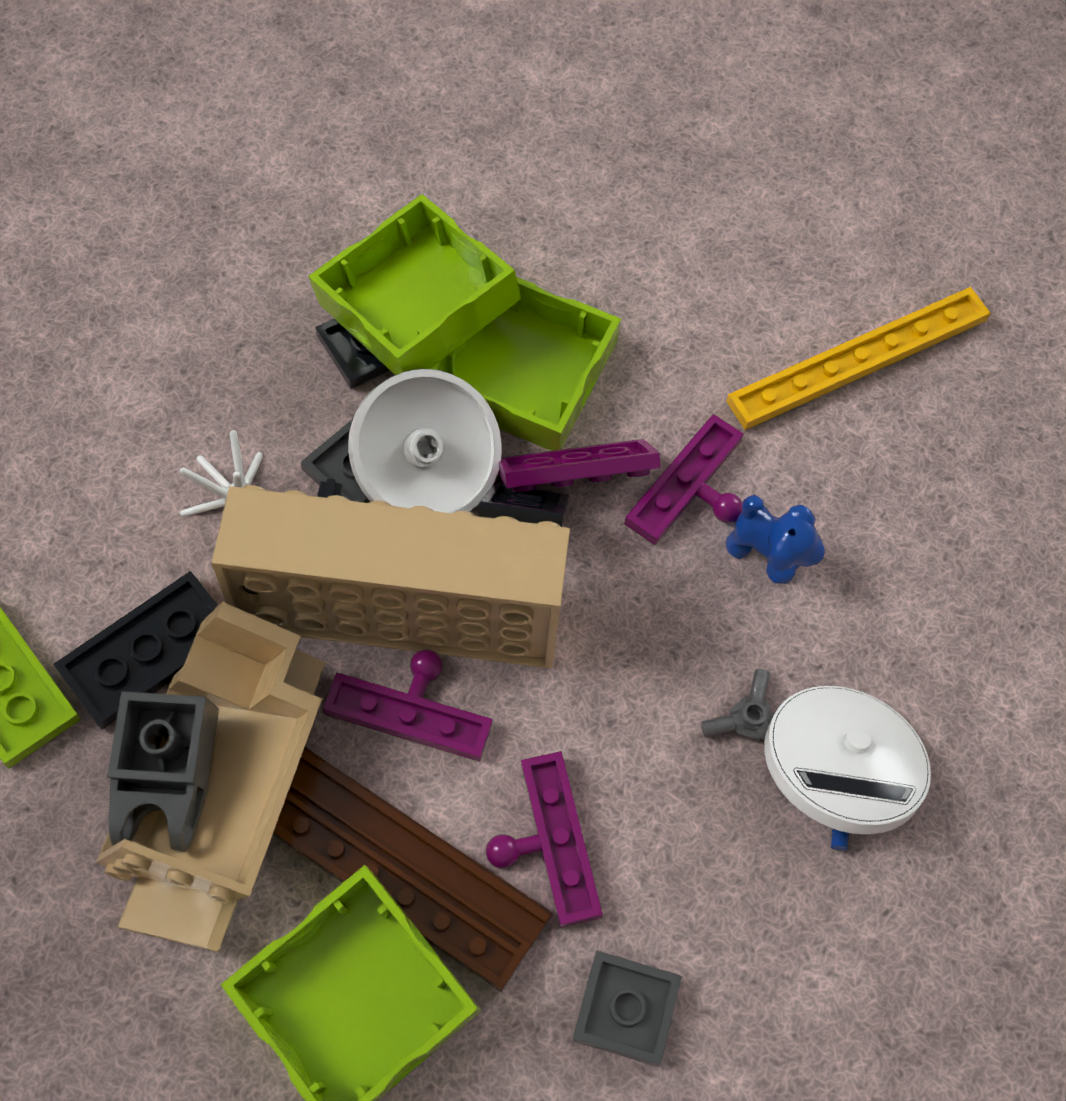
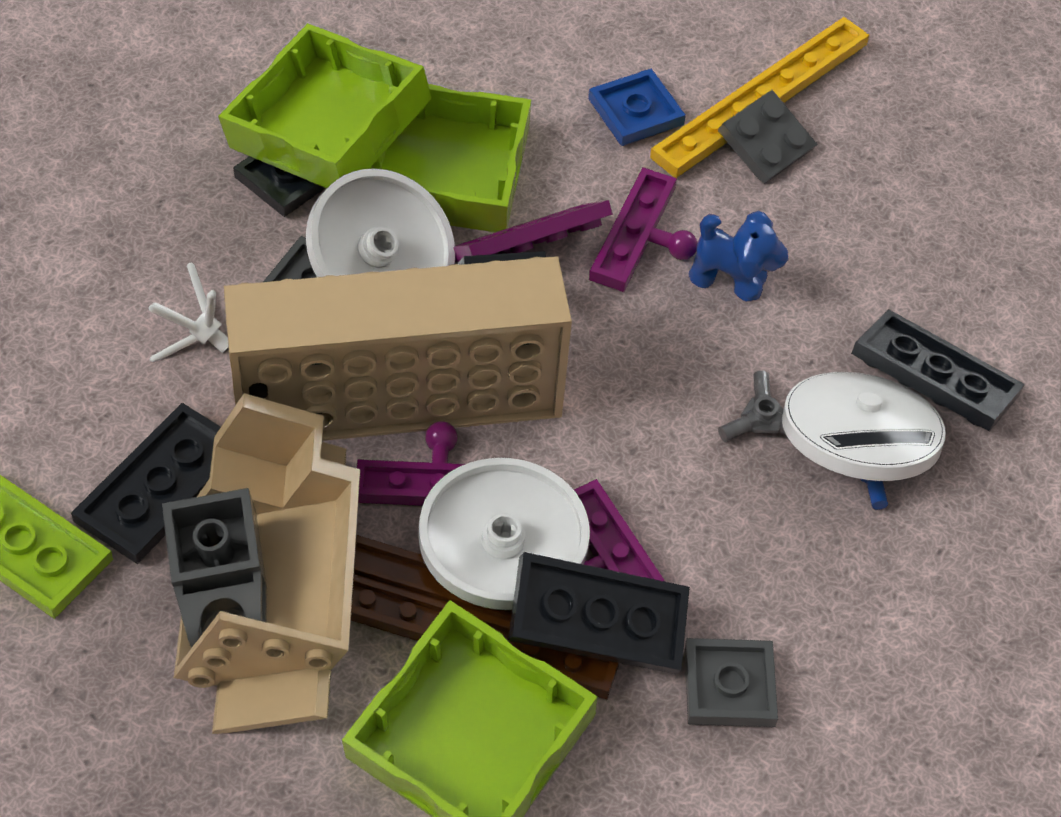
camera: 15 degrees left, 10 degrees down
none -> white dish [418,458,590,610]
none -> black plate [508,552,690,674]
none -> blue plate [588,68,686,146]
none -> dark grey plate [718,90,817,184]
none -> black plate [851,309,1025,432]

